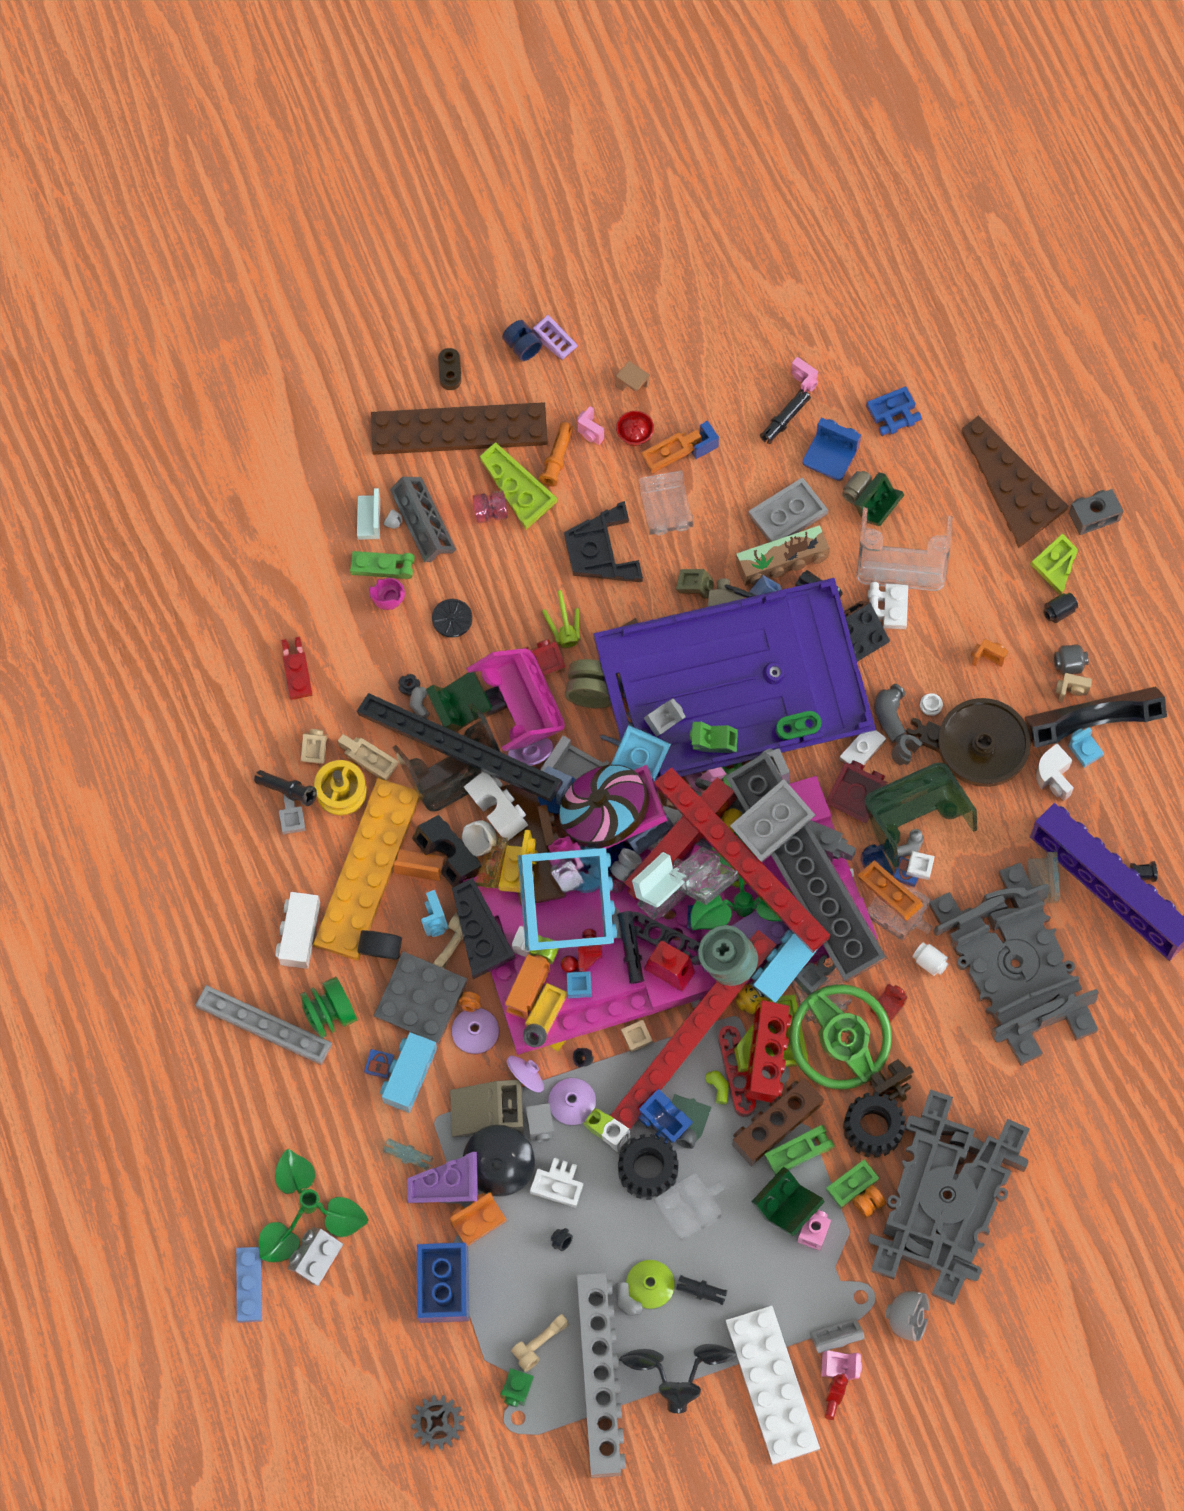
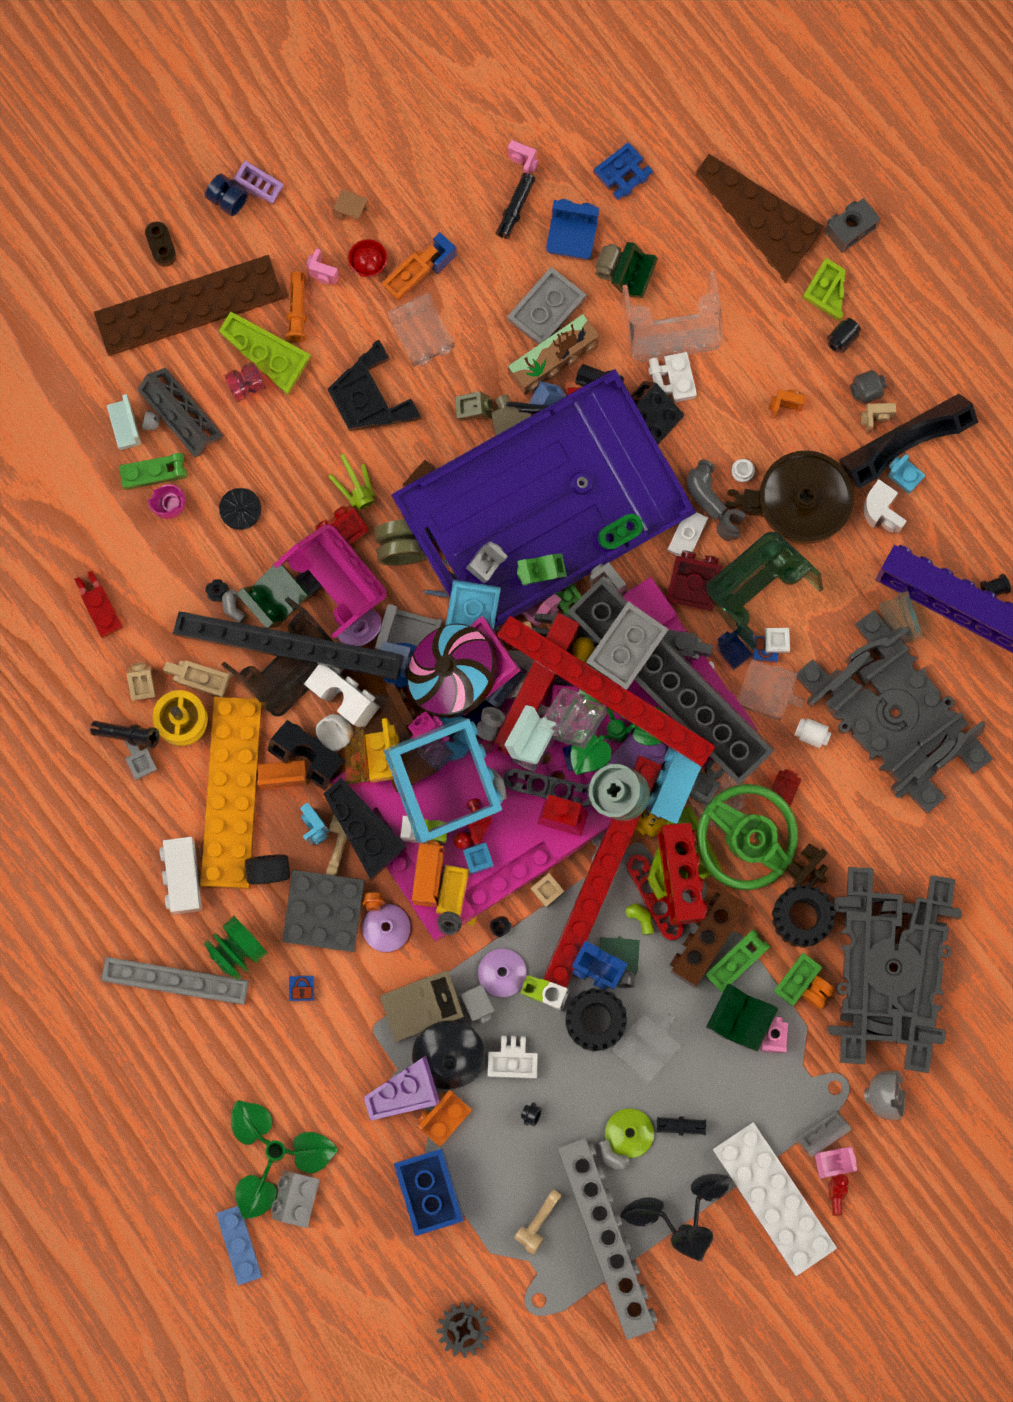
camera: 15 degrees left, 10 degrees up
medium azure brick [380,1032,437,1113] -> none
clear light blue pin [383,1138,433,1171] -> none
green bracket [500,1368,534,1407] -> none
lavender dish [507,1055,544,1093] -> none
black pin [617,911,645,984] -> none
orange plate [857,860,923,921] -> none
light grey arm [895,829,924,858] -> none

